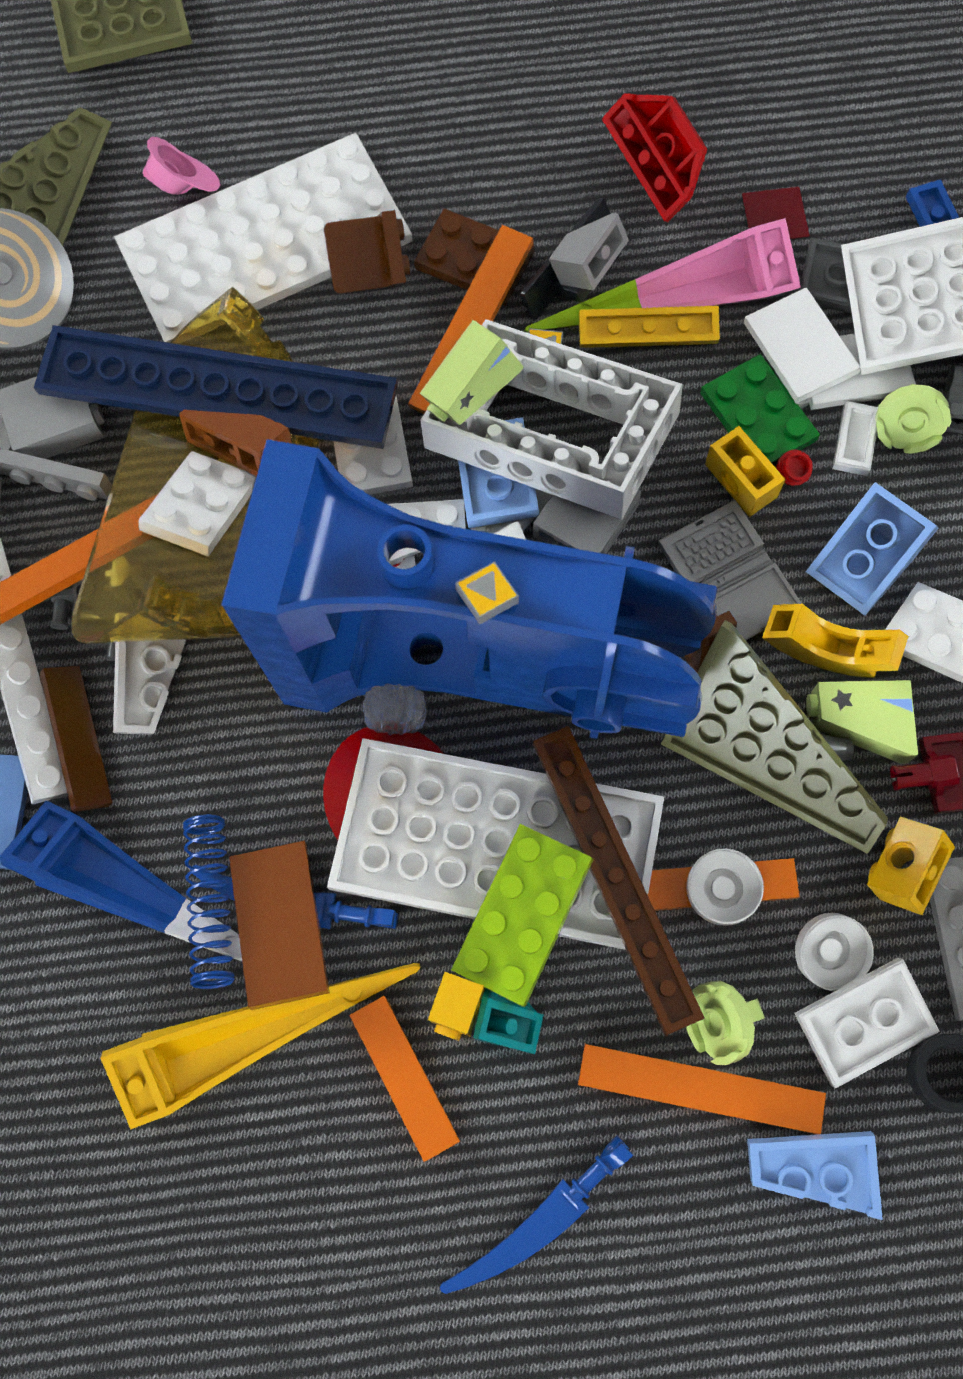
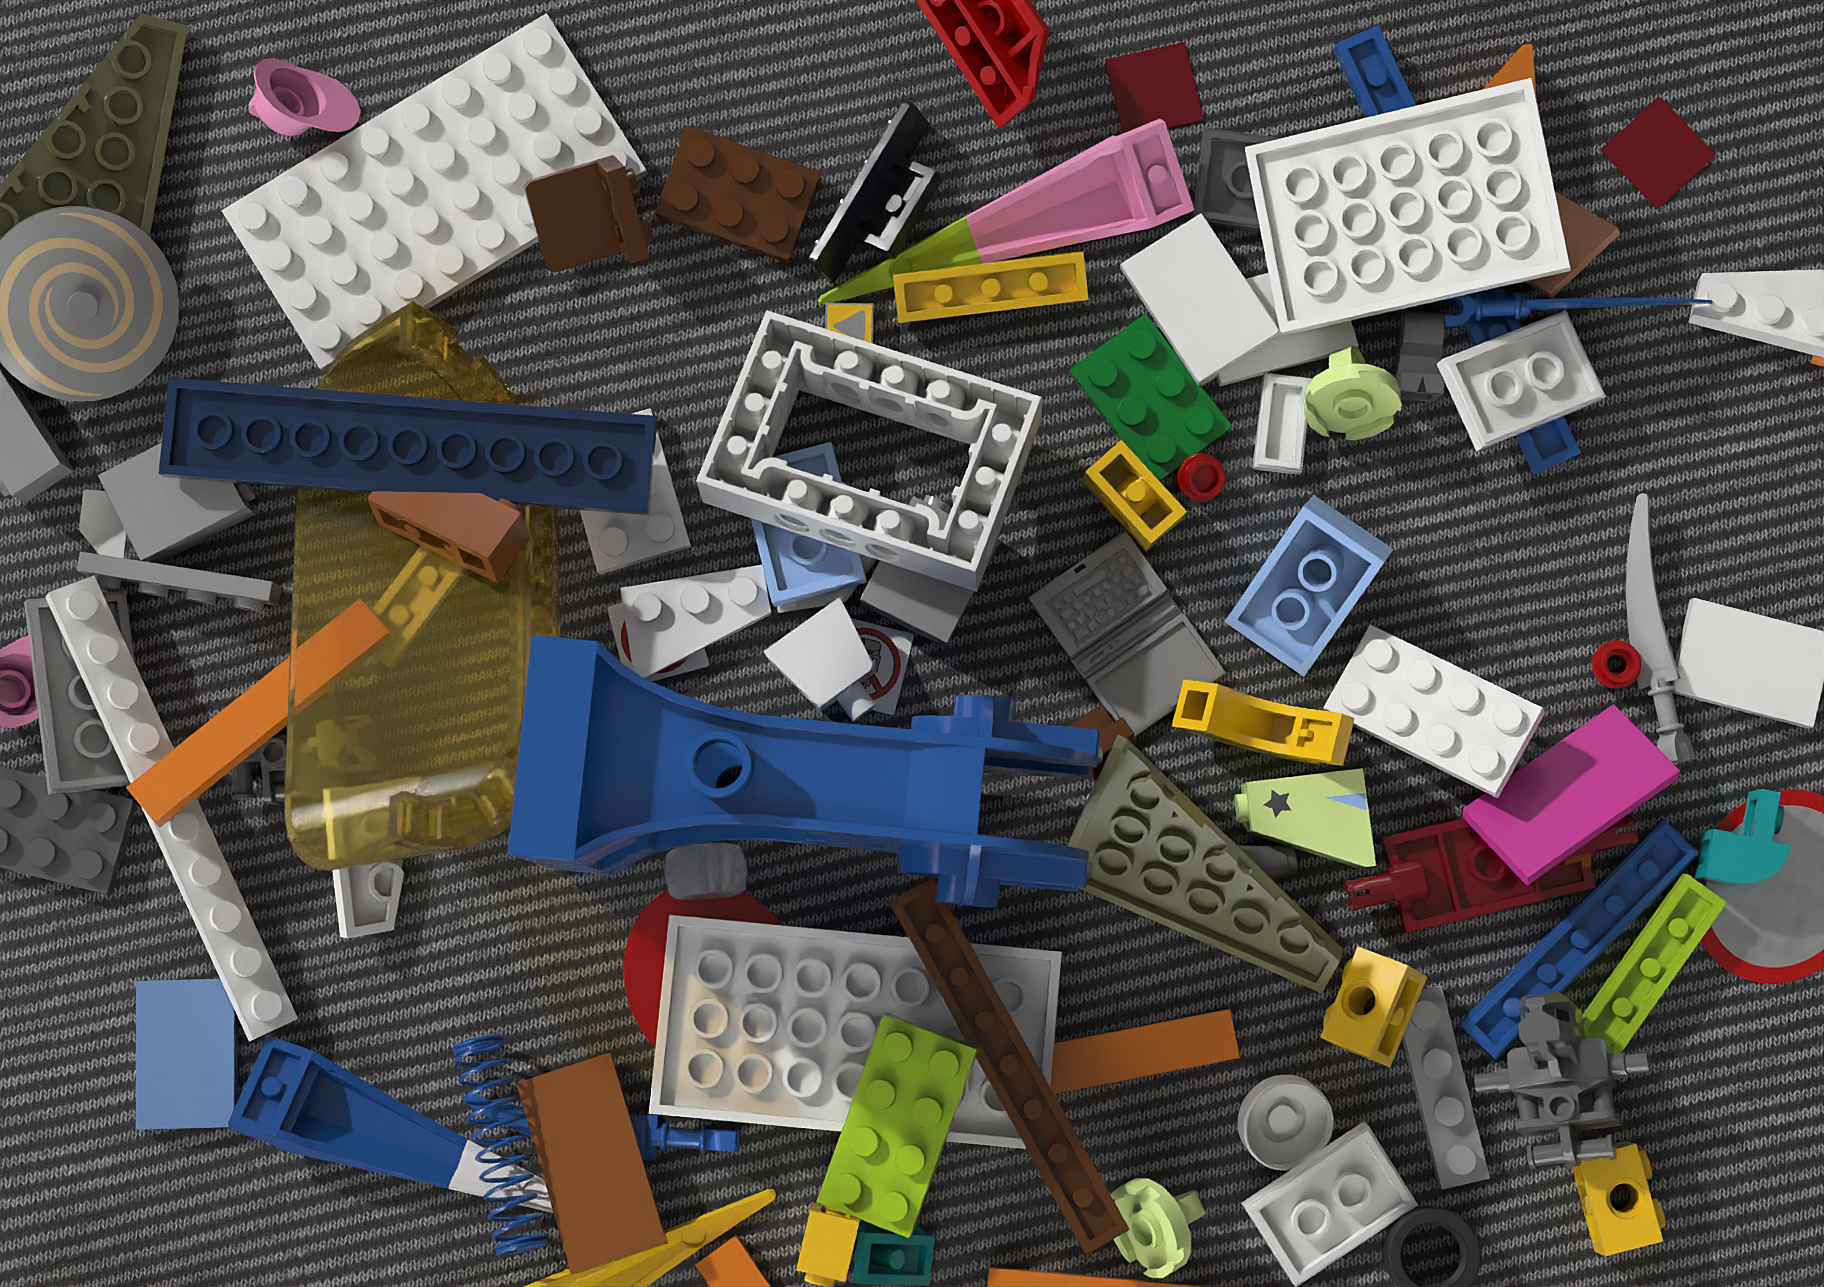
camera: 15 degrees left, 10 degrees up
reddish brown tile [39,666,113,812] -> none
white plate [139,451,256,556] -> none
orange tile [408,225,534,414] -> none
yellowish green slope [420,320,524,425] -> none
tile [456,561,519,624] -> none
light grey slope [549,213,629,291] -> none
white piece [686,849,764,926] -> none

